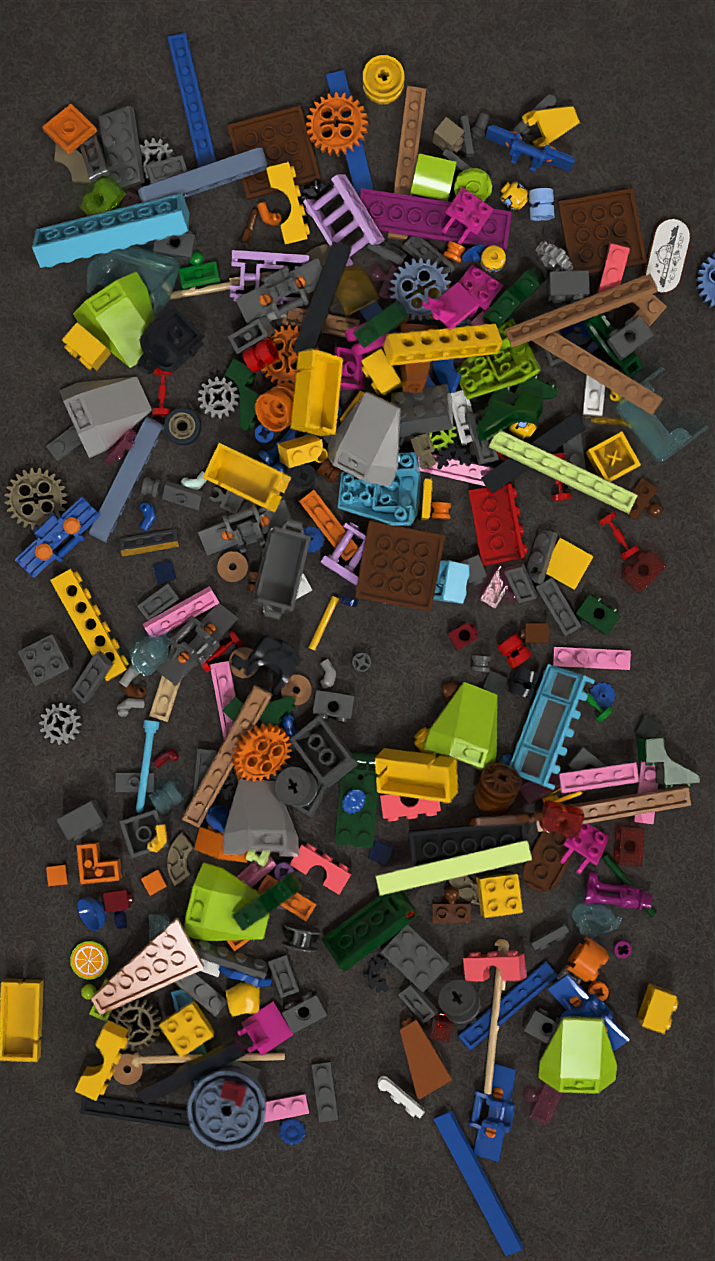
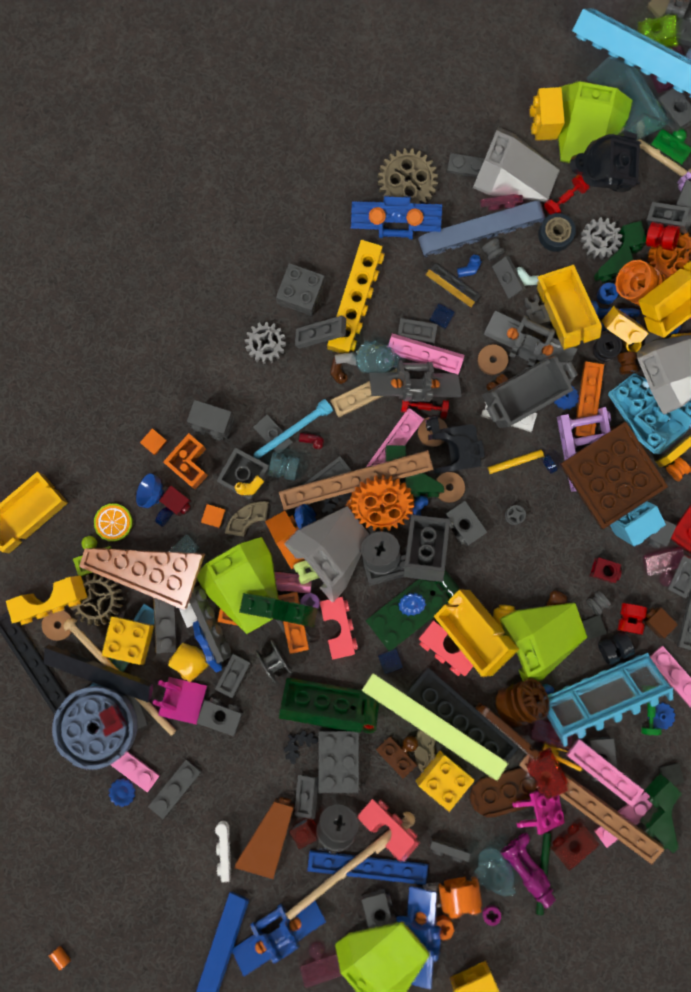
camera: 50 degrees right, 5 degrees down
light grey arm [117,698,144,717] -> none
light grey arm [320,659,336,688] -> none

